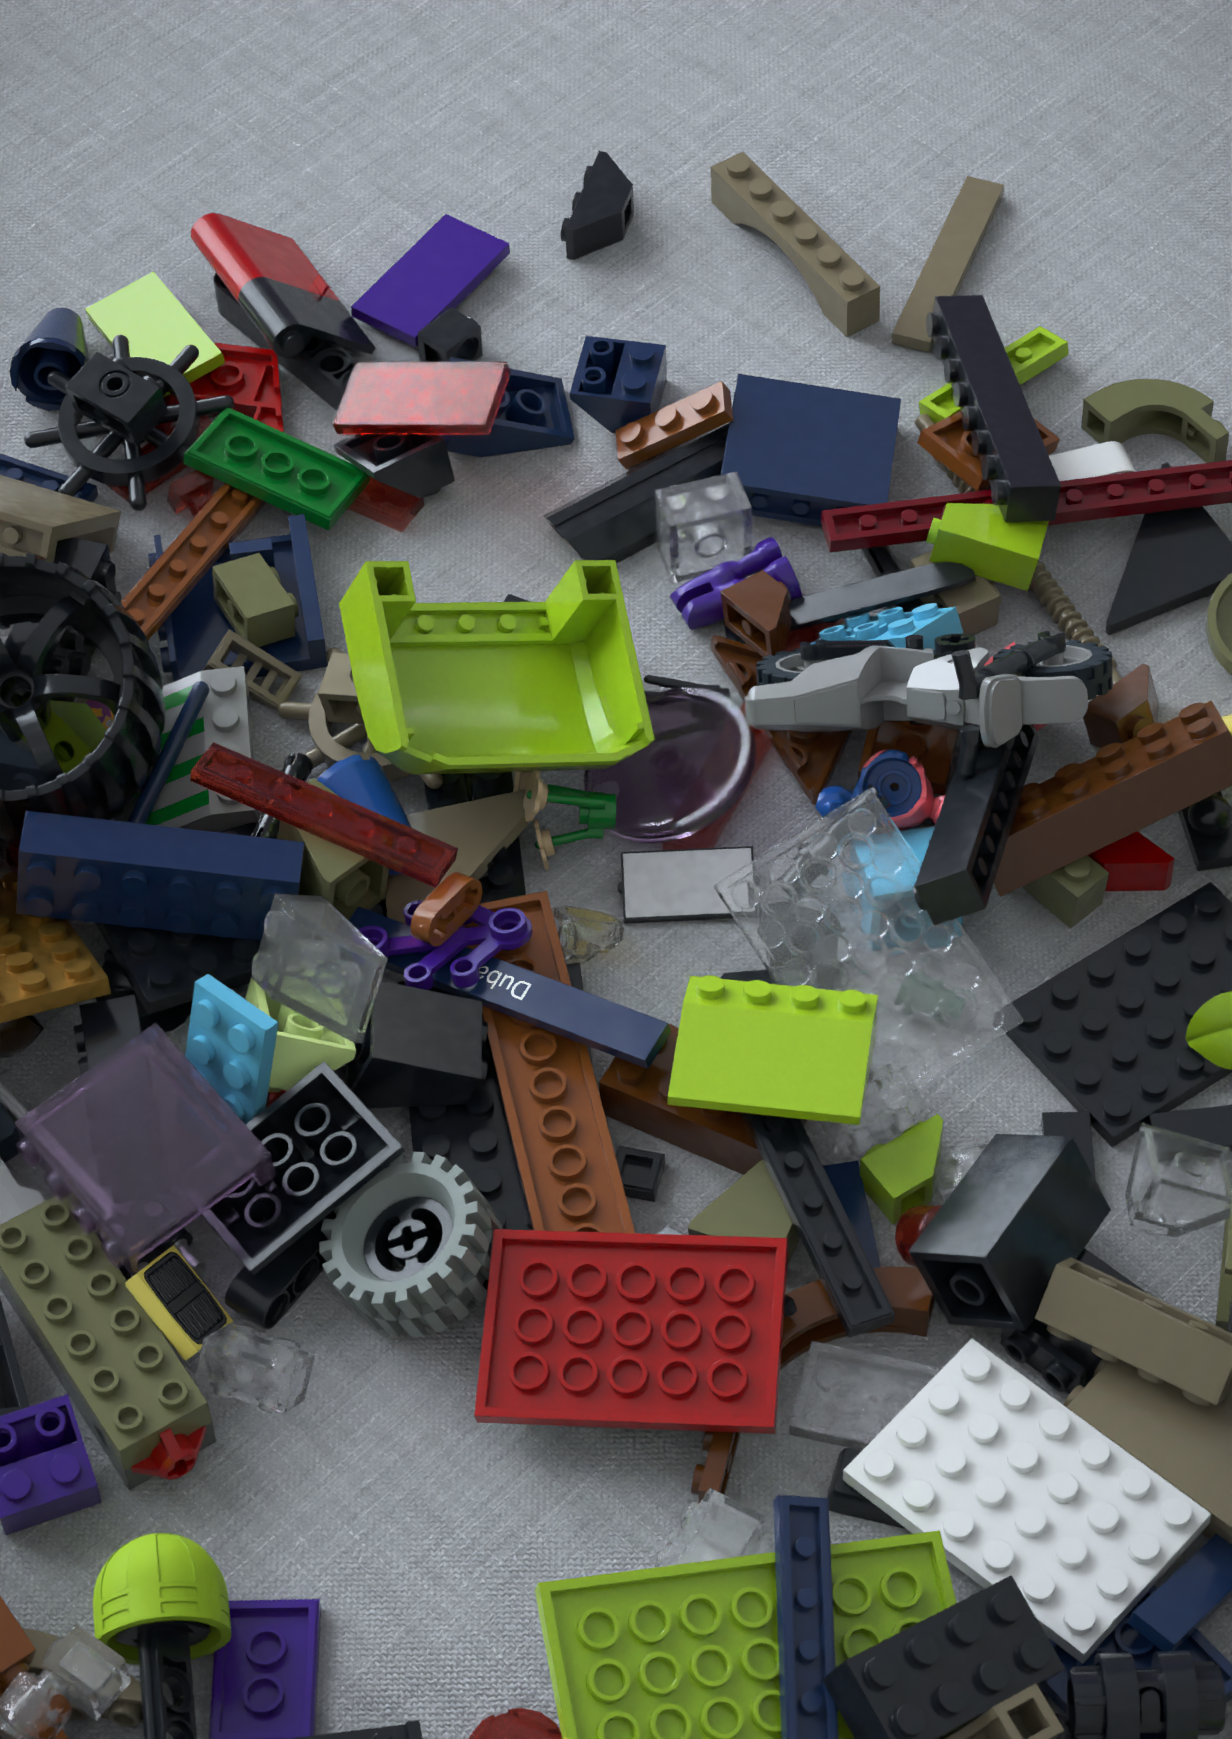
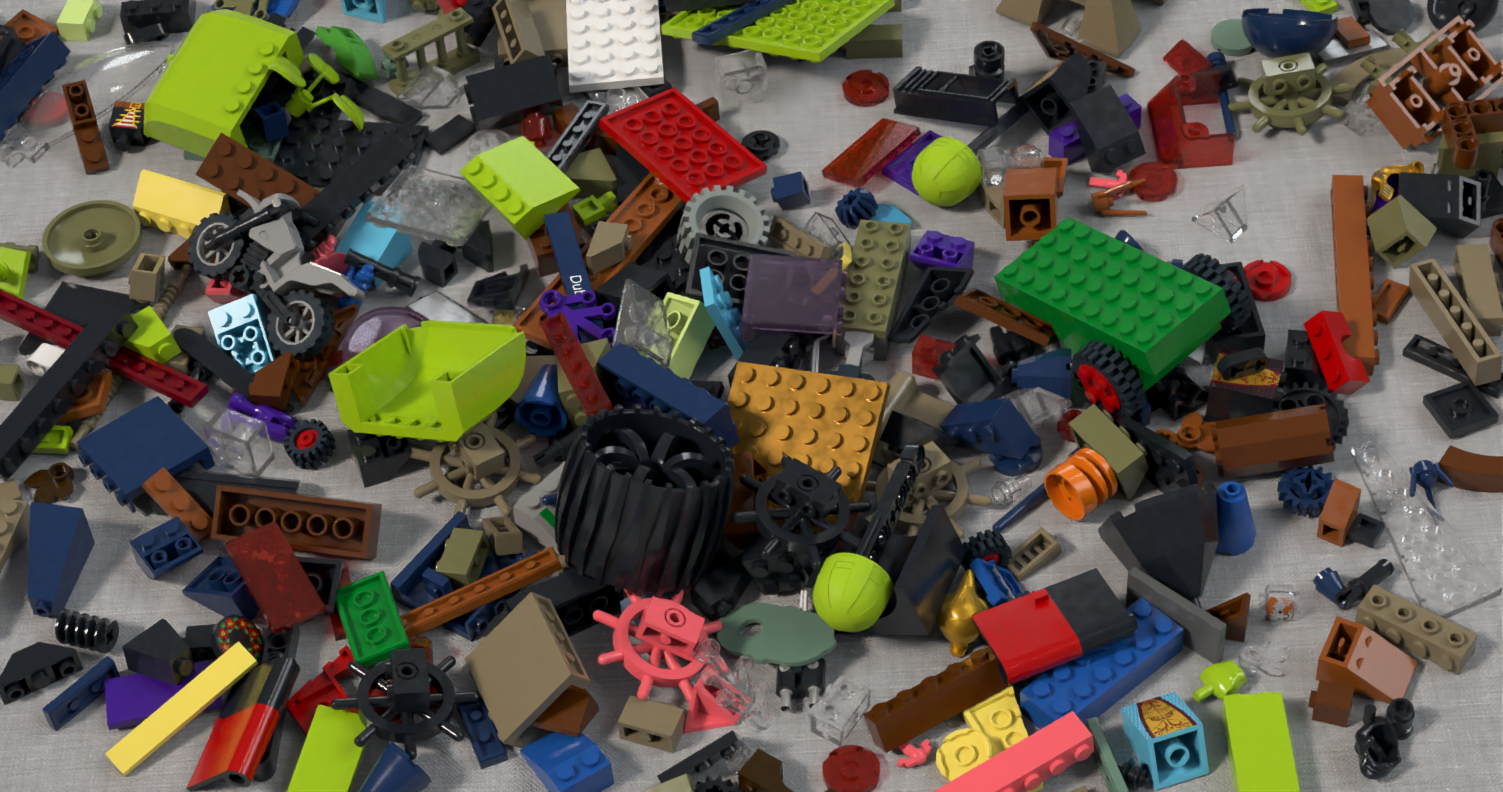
camera: 135 degrees left, 5 degrees down
dark orange beam [410,872,482,947] -> none
none -> dark brown plate [24,462,74,504]
none -> dark blue slope [28,502,95,618]
none -> dark blue tile [42,656,120,731]
none -> black piece [55,608,119,654]
none -> light yellow tile [105,641,258,776]
none -> black slope [122,619,195,686]
none -> dark tan brick [128,253,166,303]
none -> reddish brown brick [211,485,382,559]
none -> tile [211,614,264,661]
none -> black wheel [284,419,336,470]
none -> black wing [467,264,530,310]
none -> lime plate [572,191,618,226]
none -> dark tan slope [586,221,633,275]
none -> black gear [741,130,780,160]
none -> dark tan plate [768,215,832,272]
none -> dark blue brick [771,171,811,211]
none -> clear red tile [822,118,921,187]
none -> dark blue gear [835,187,879,230]
none -> dark azure tile [870,204,912,230]

